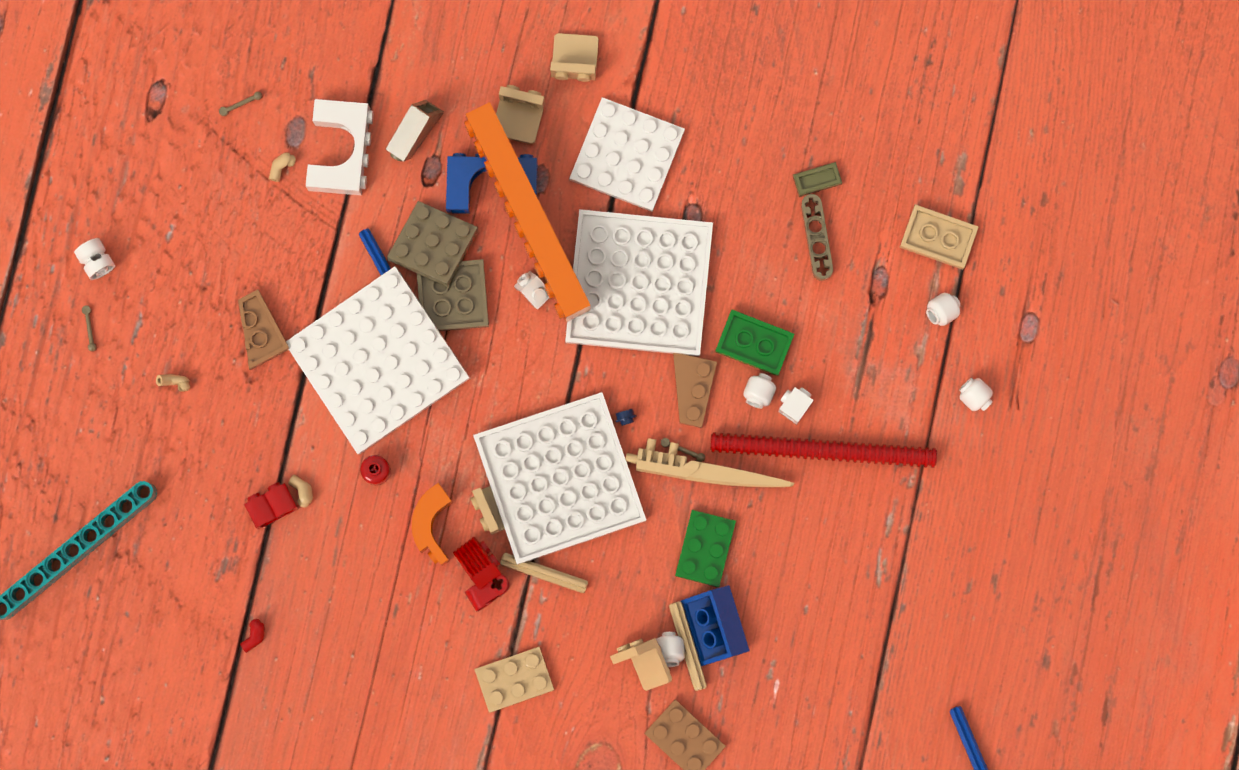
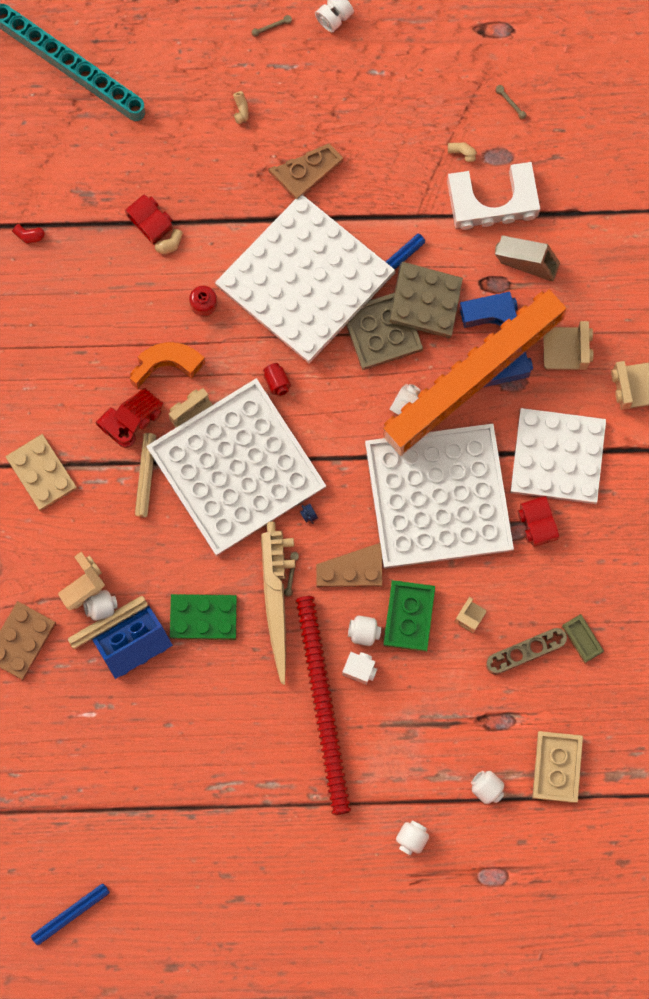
camera: 70 degrees right, 5 degrees down
none -> red brick [263,363,291,396]
none -> tan panel [455,597,486,633]
none -> red brick [518,496,559,547]

